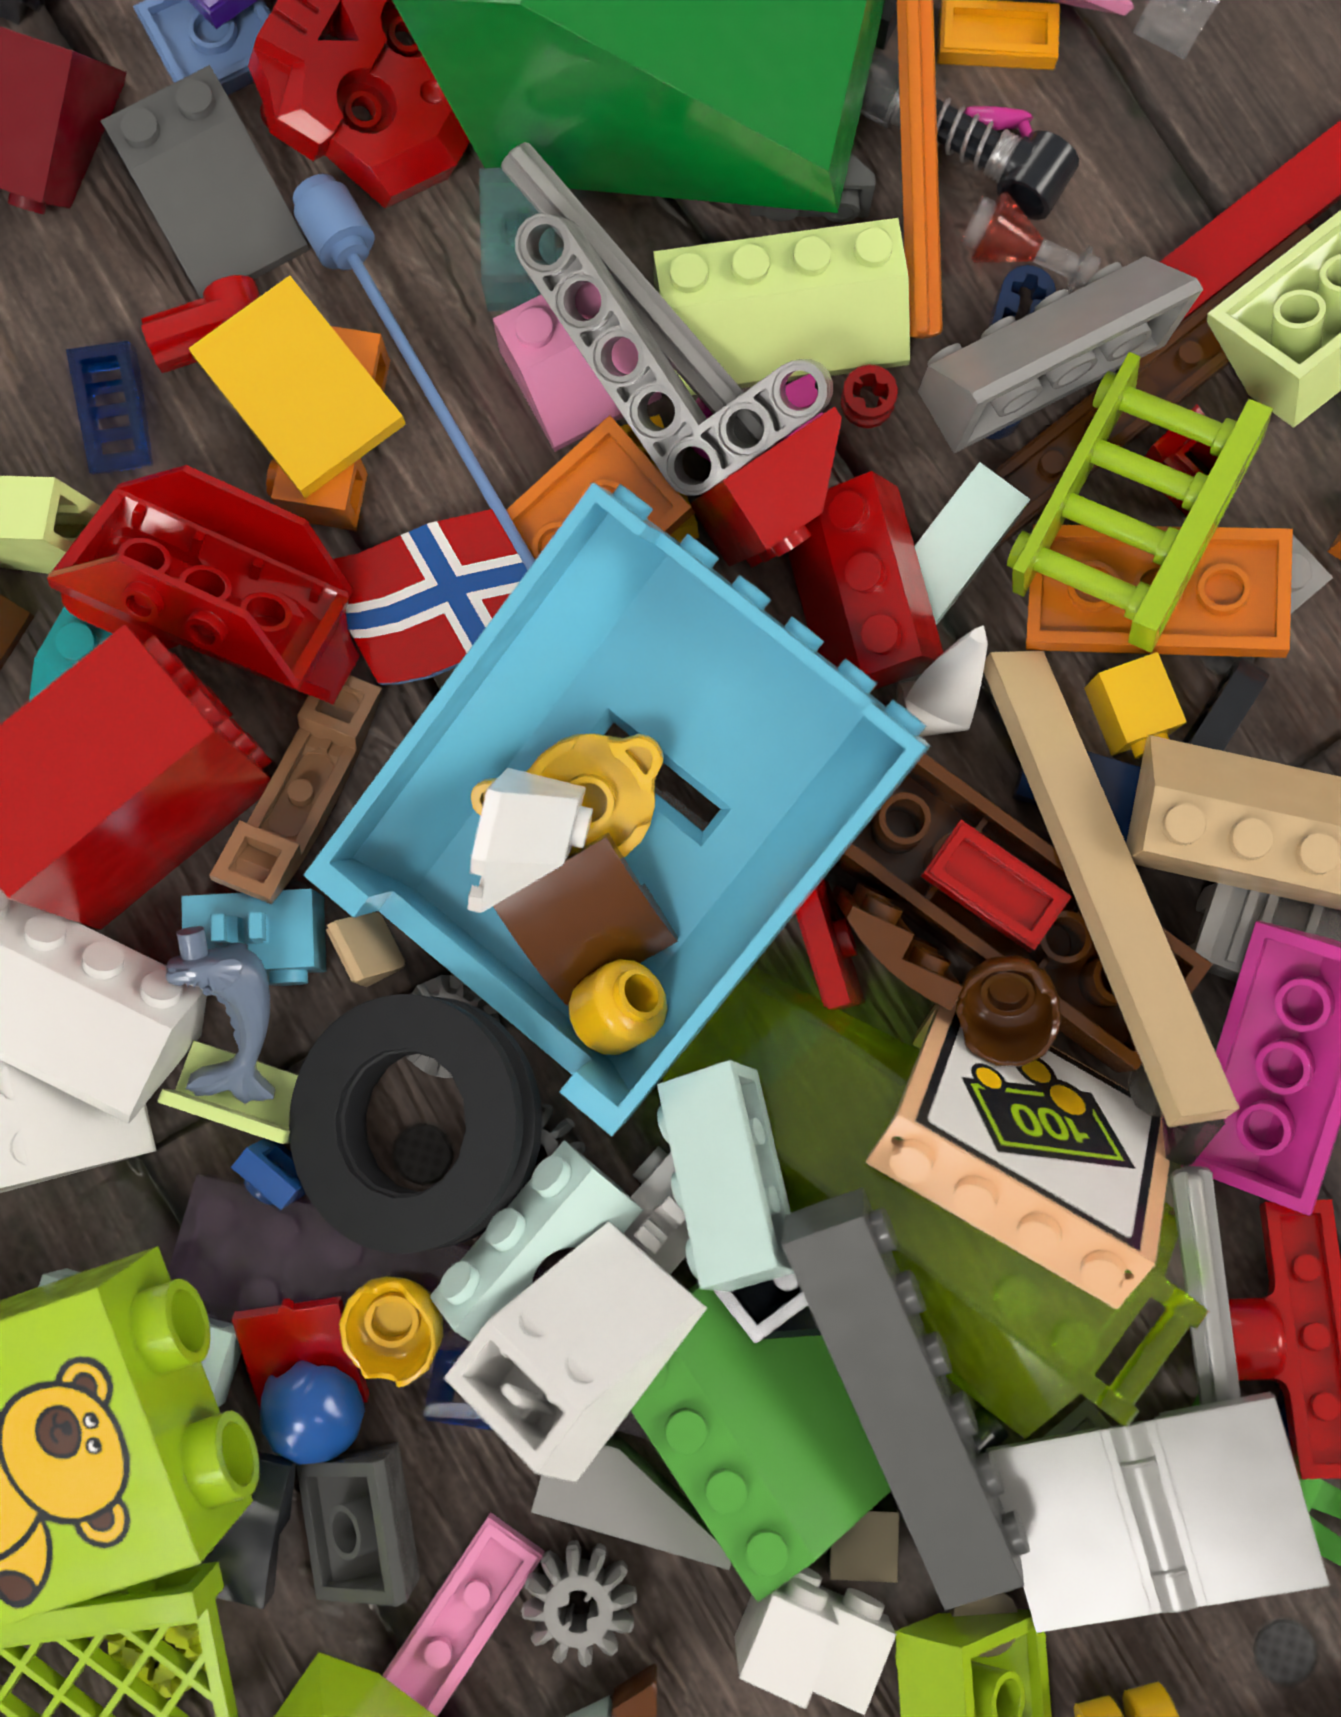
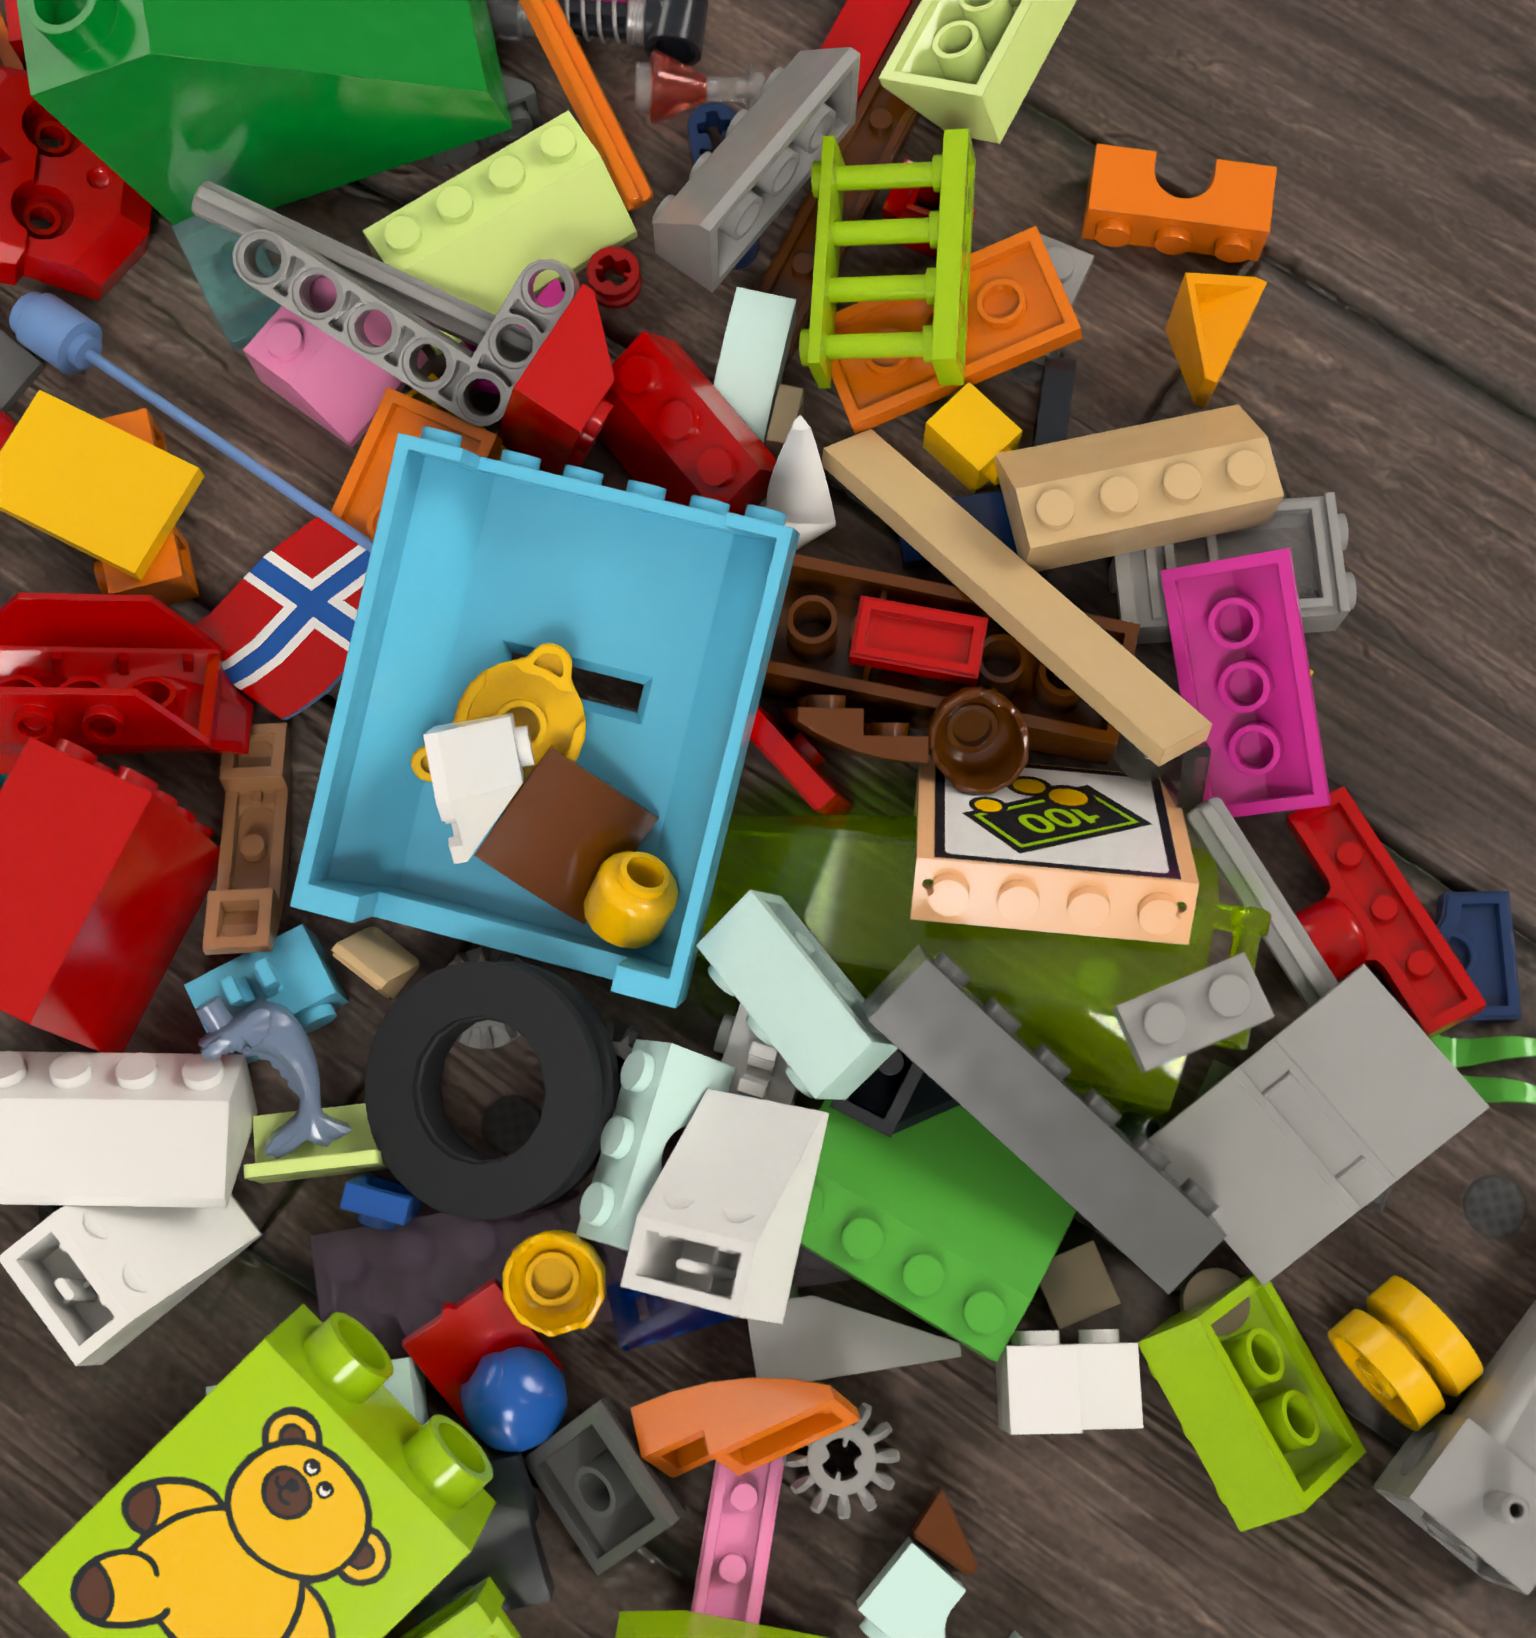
camera: 20 degrees left, 5 degrees down
none -> orange slope [630,1377,861,1478]
none -> dark tan tile [766,384,804,459]
none -> light grey plate [1112,952,1275,1074]

